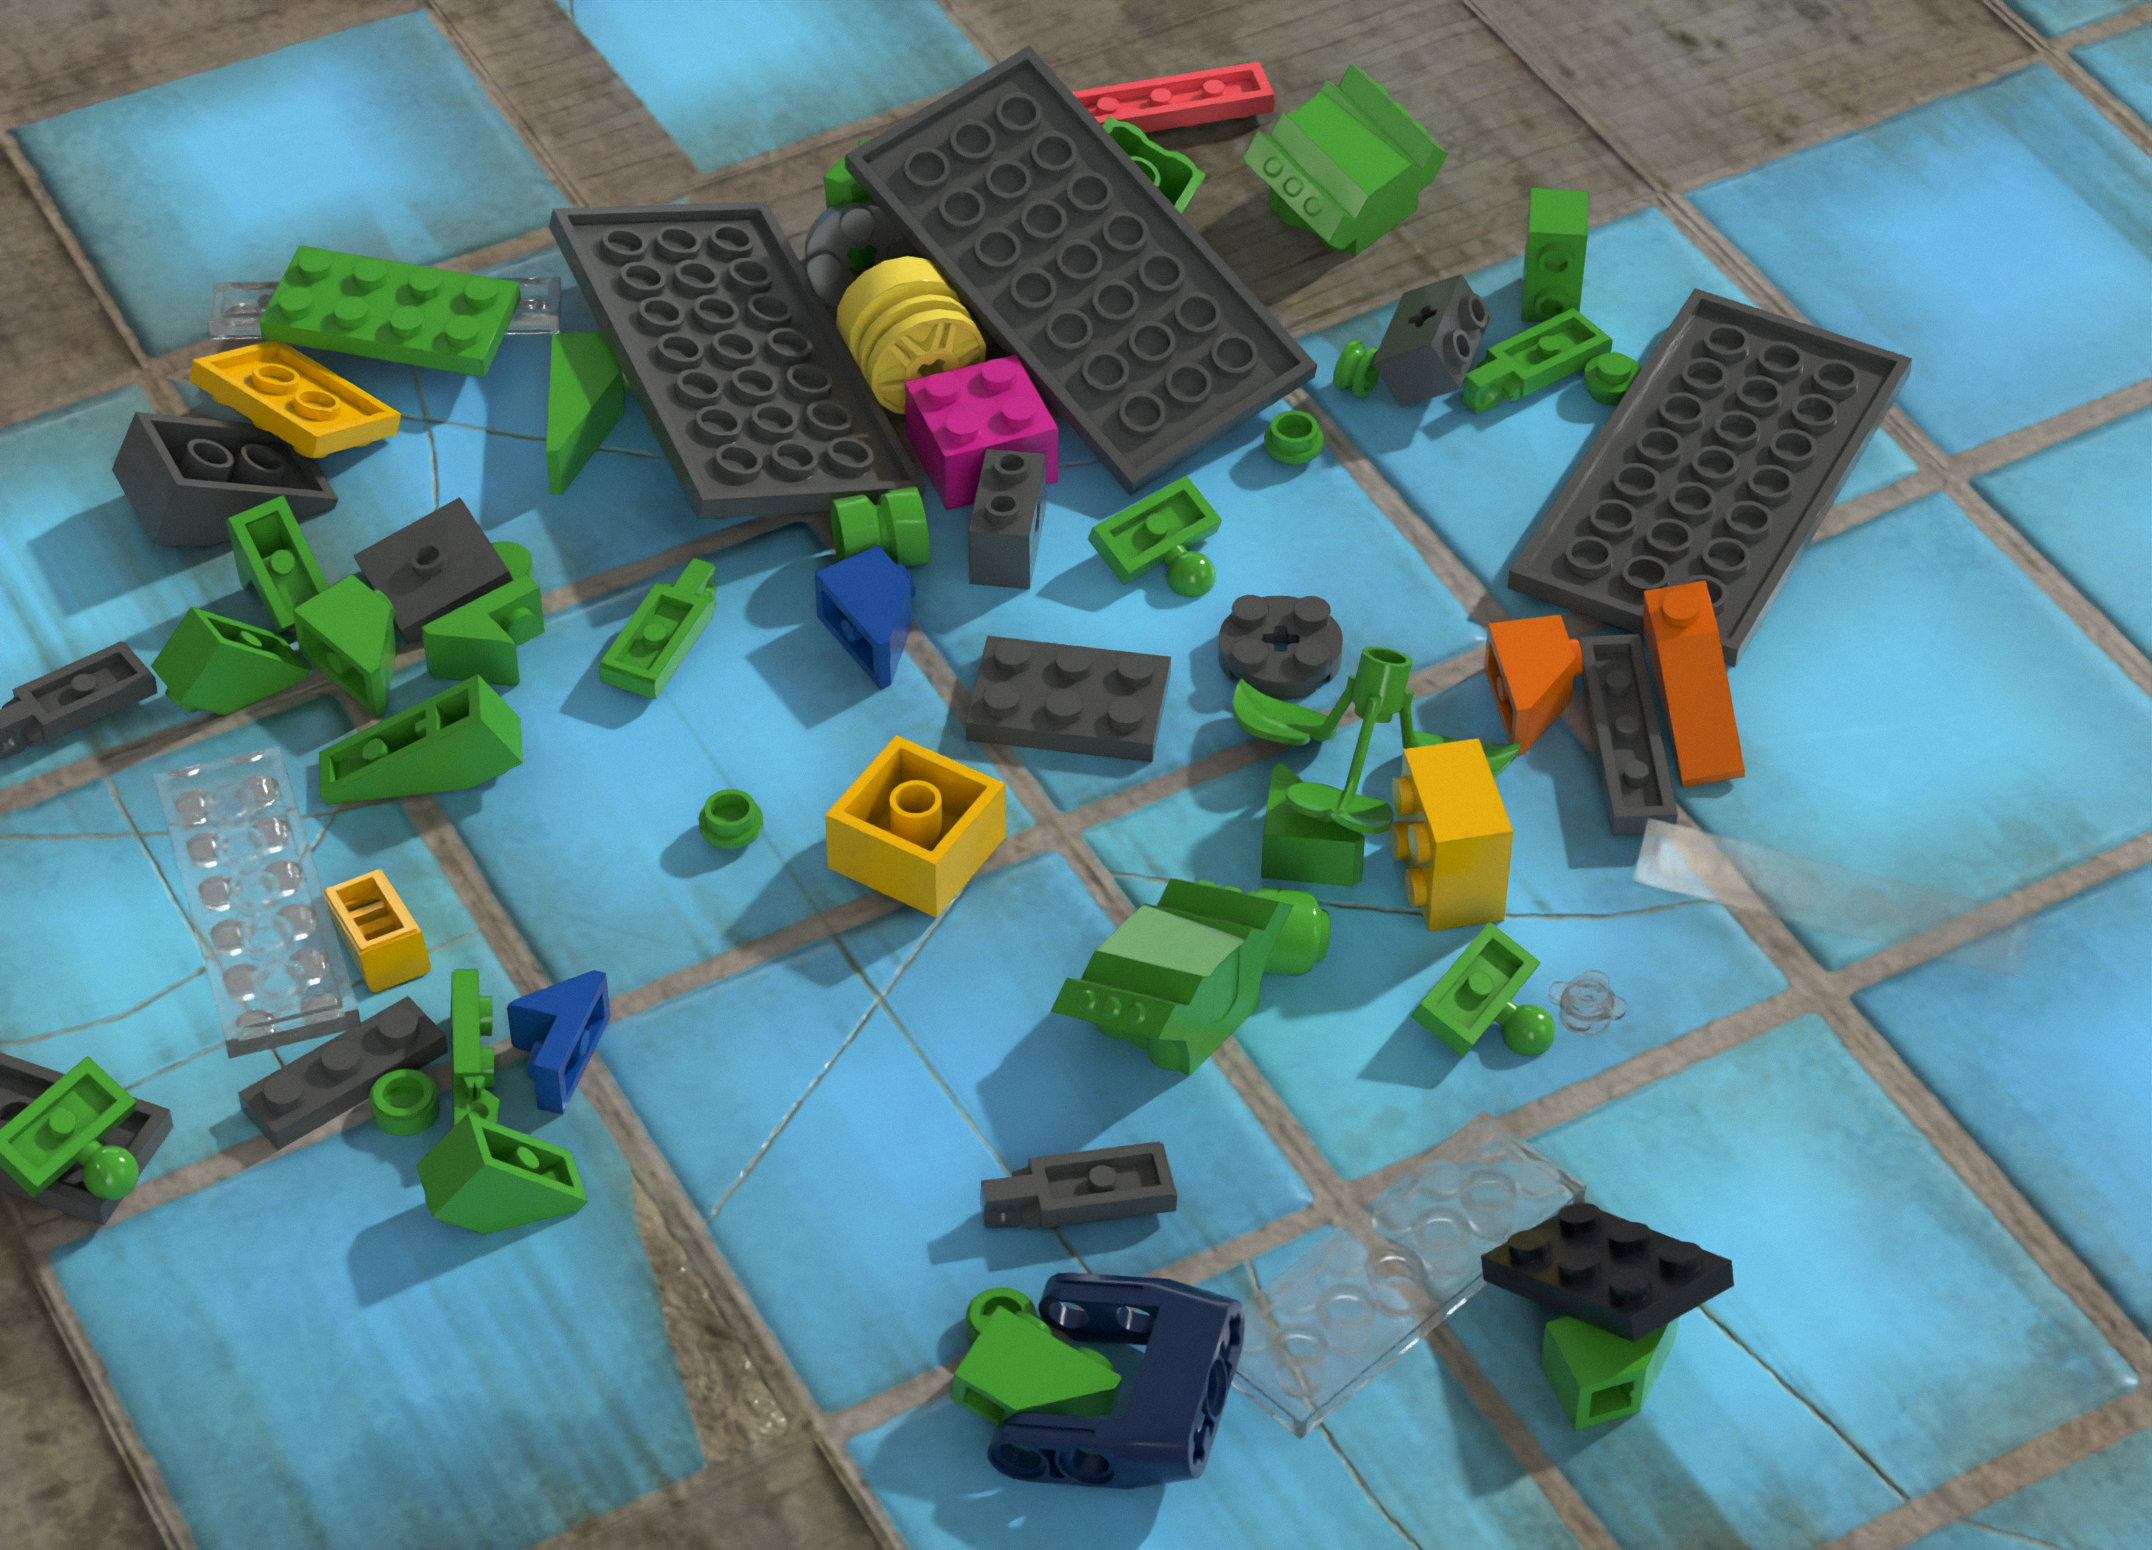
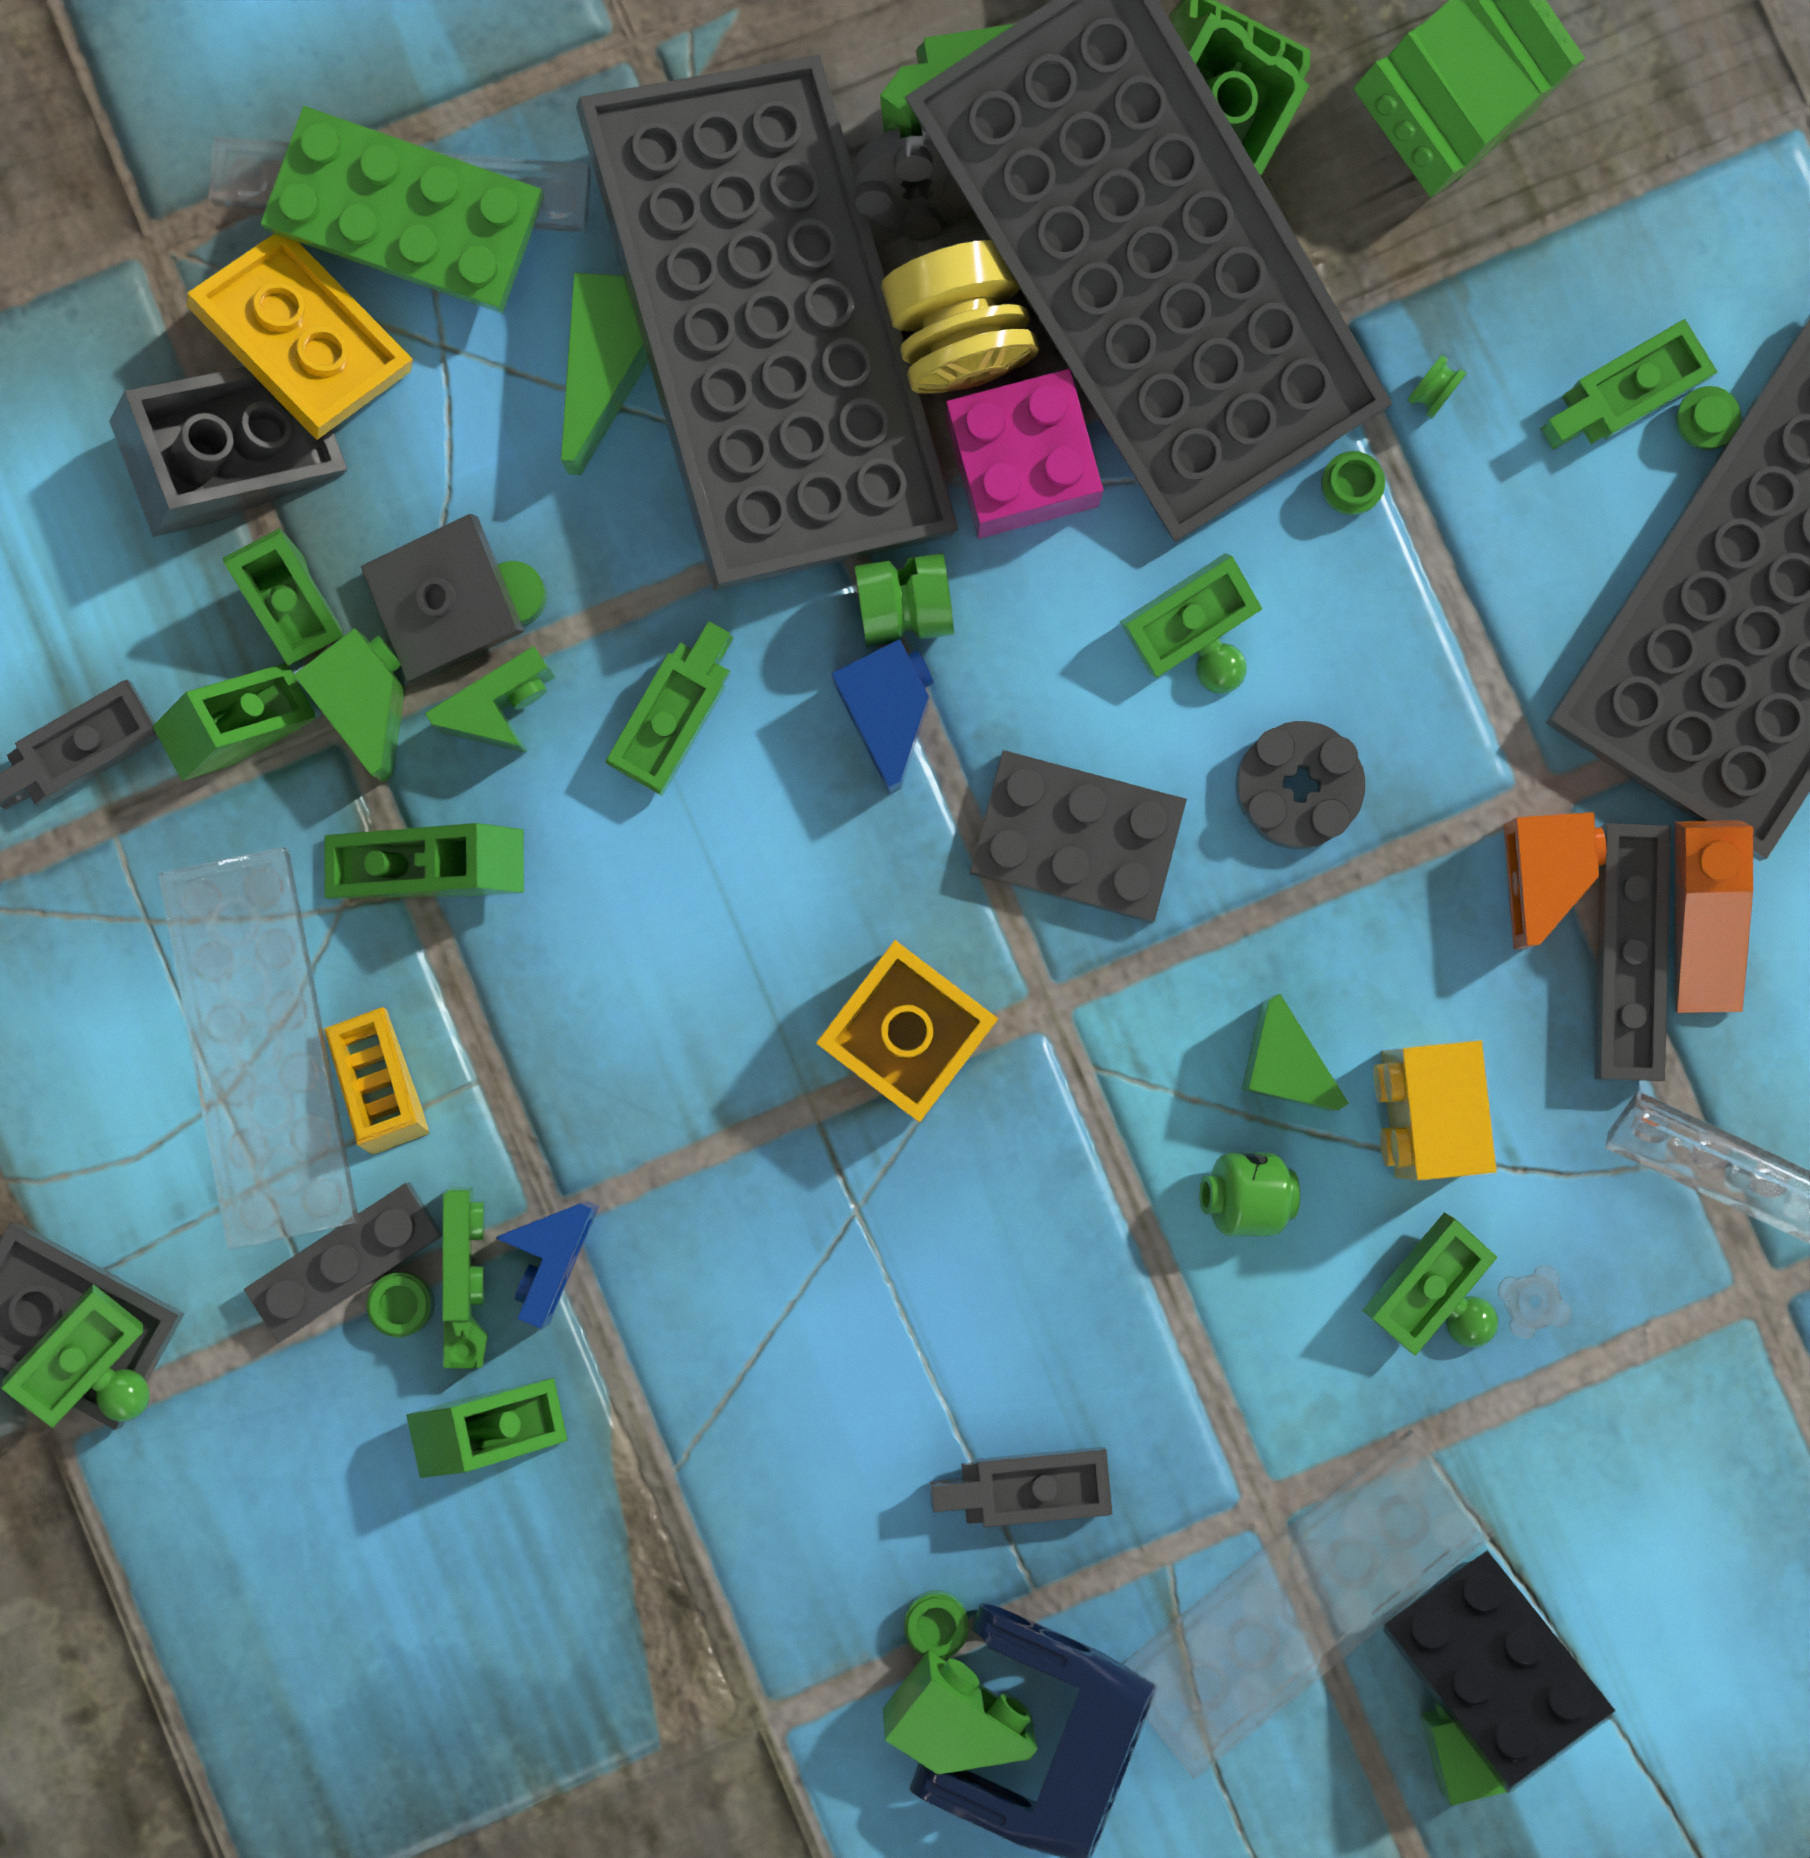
camera: 10 degrees right, 40 degrees up
bright green plate [699,789,763,849] -> none
dark grey brick [968,449,1046,589] -> none
bright green slope [1050,878,1294,1077] -> none
bright green plant [1232,647,1520,834] -> none
dark grey brick [1372,274,1490,408] -> none
bright green brick [1521,188,1589,322] -> none

